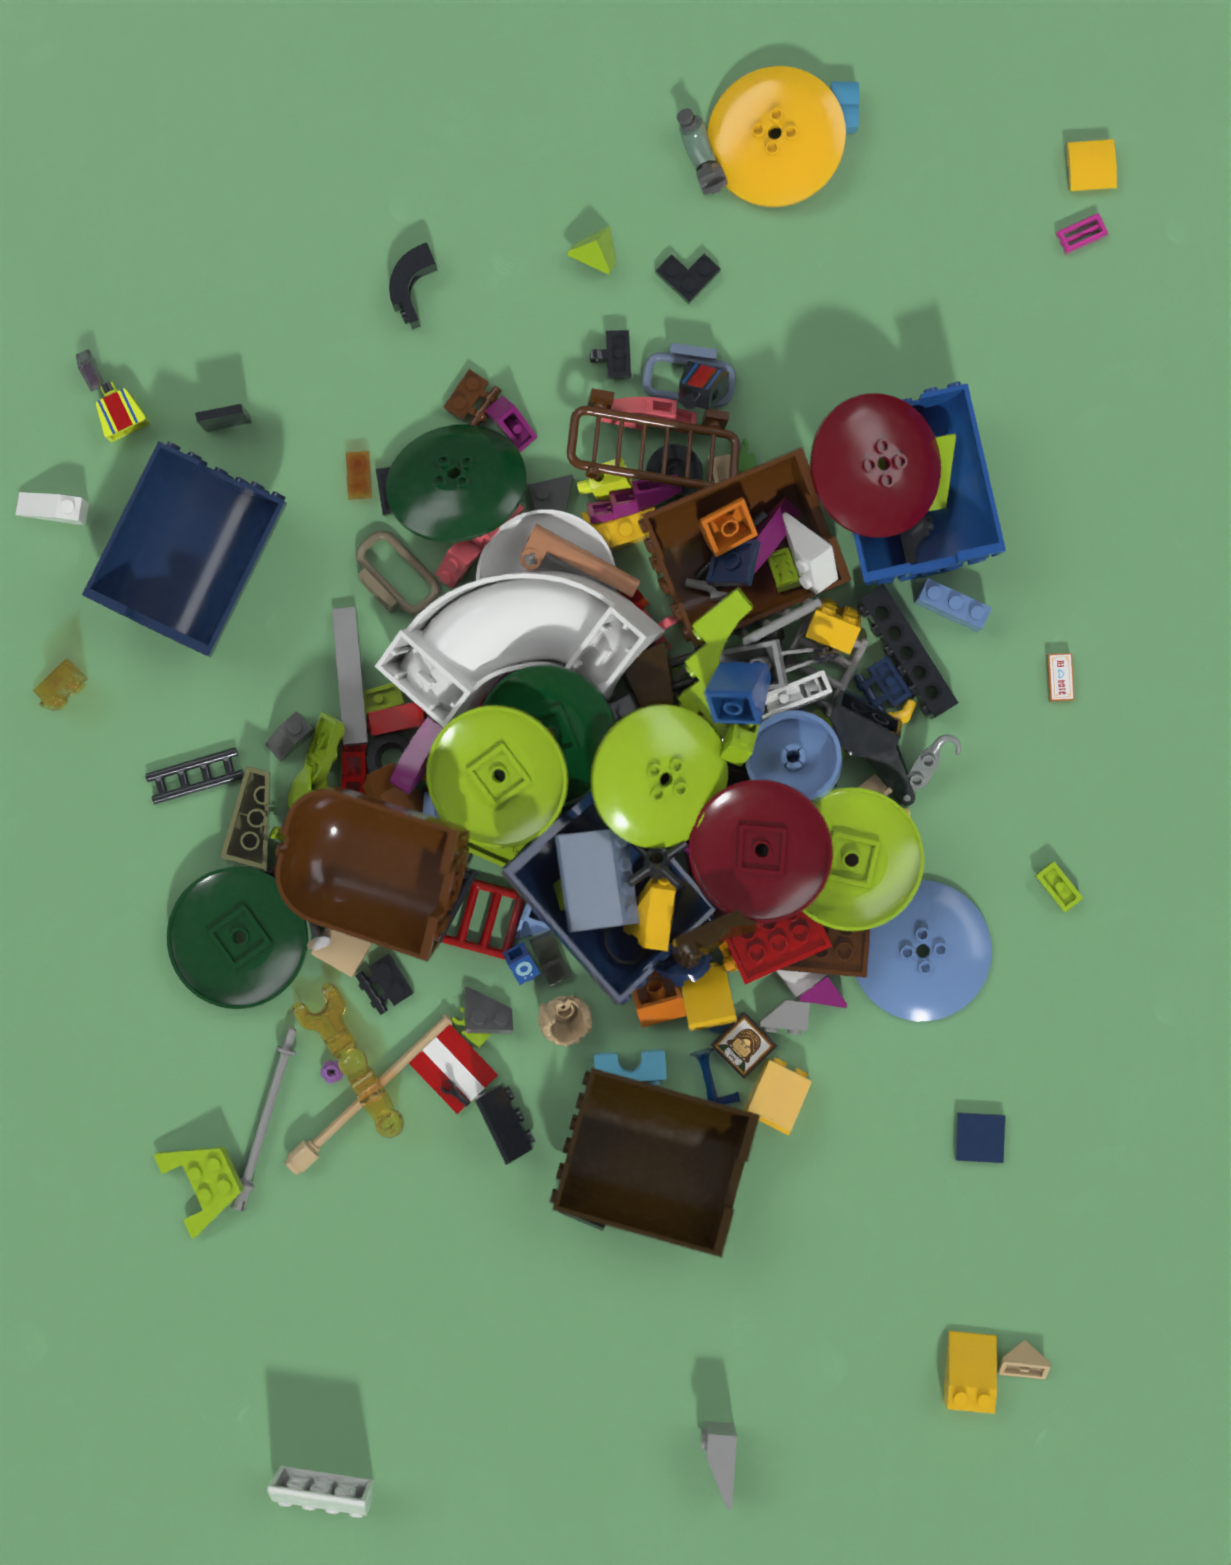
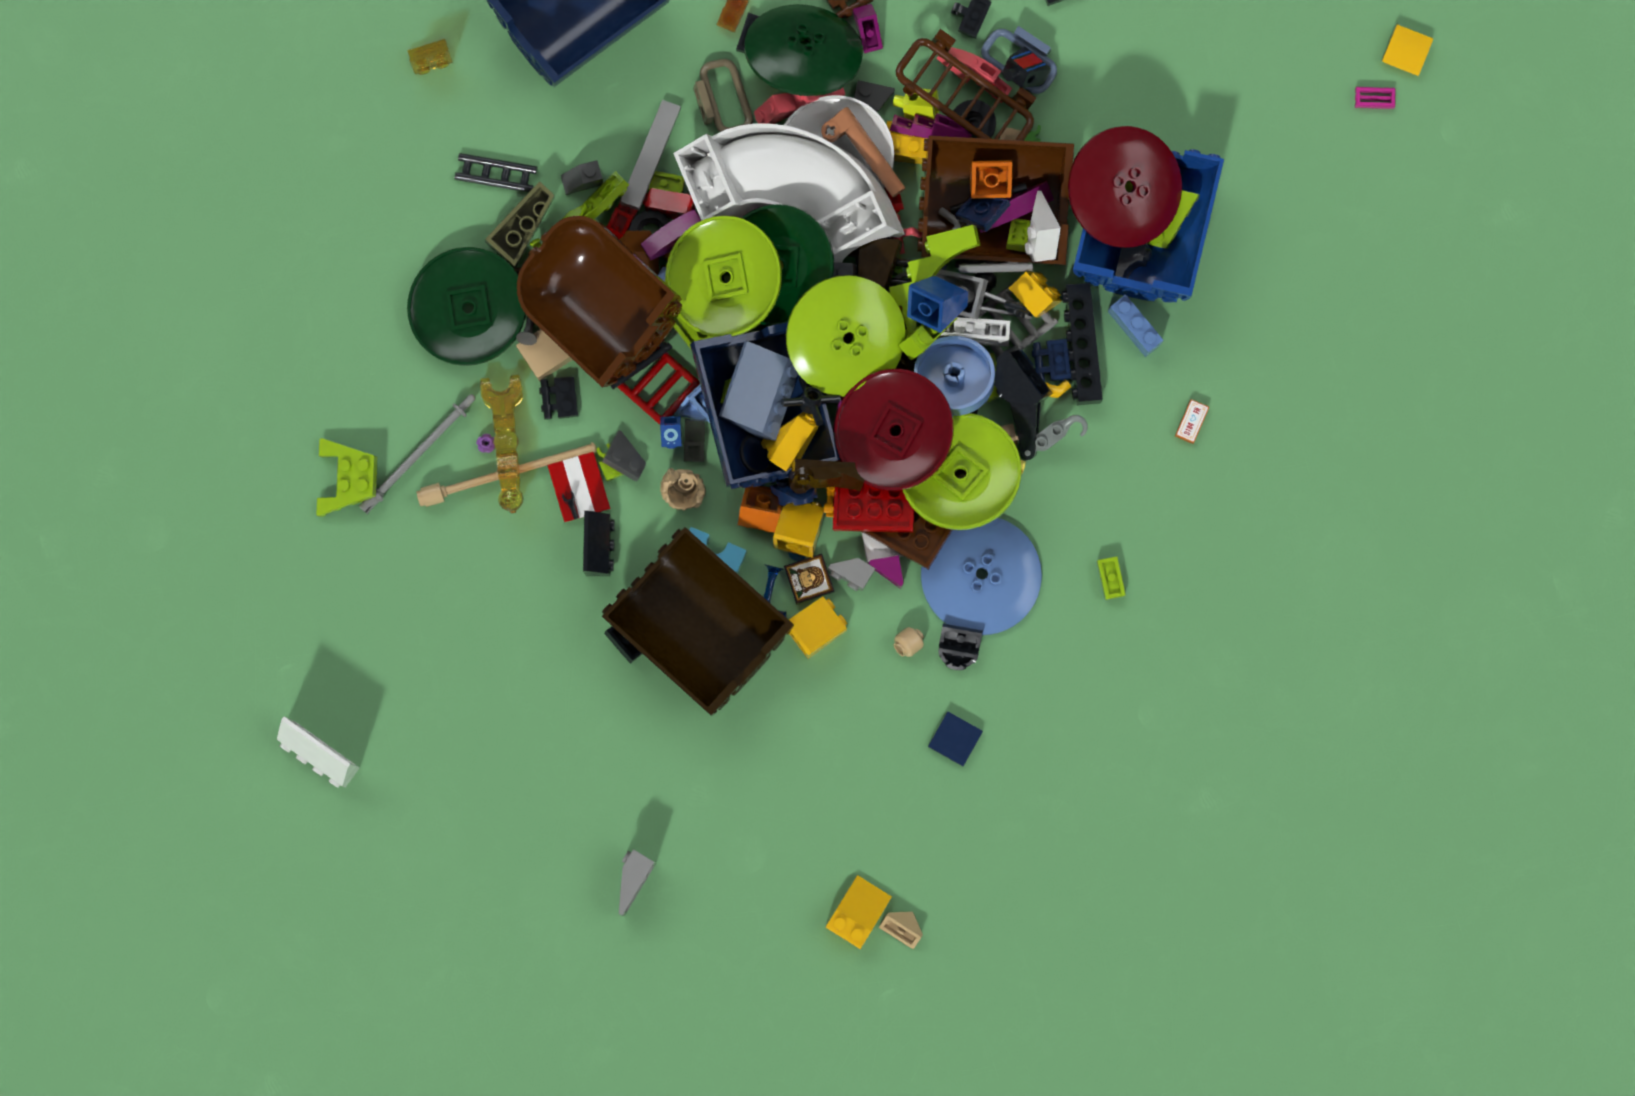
camera: 25 degrees right, 5 degrees down
none -> tan head [893,627,924,657]
none -> black slope [938,624,983,670]

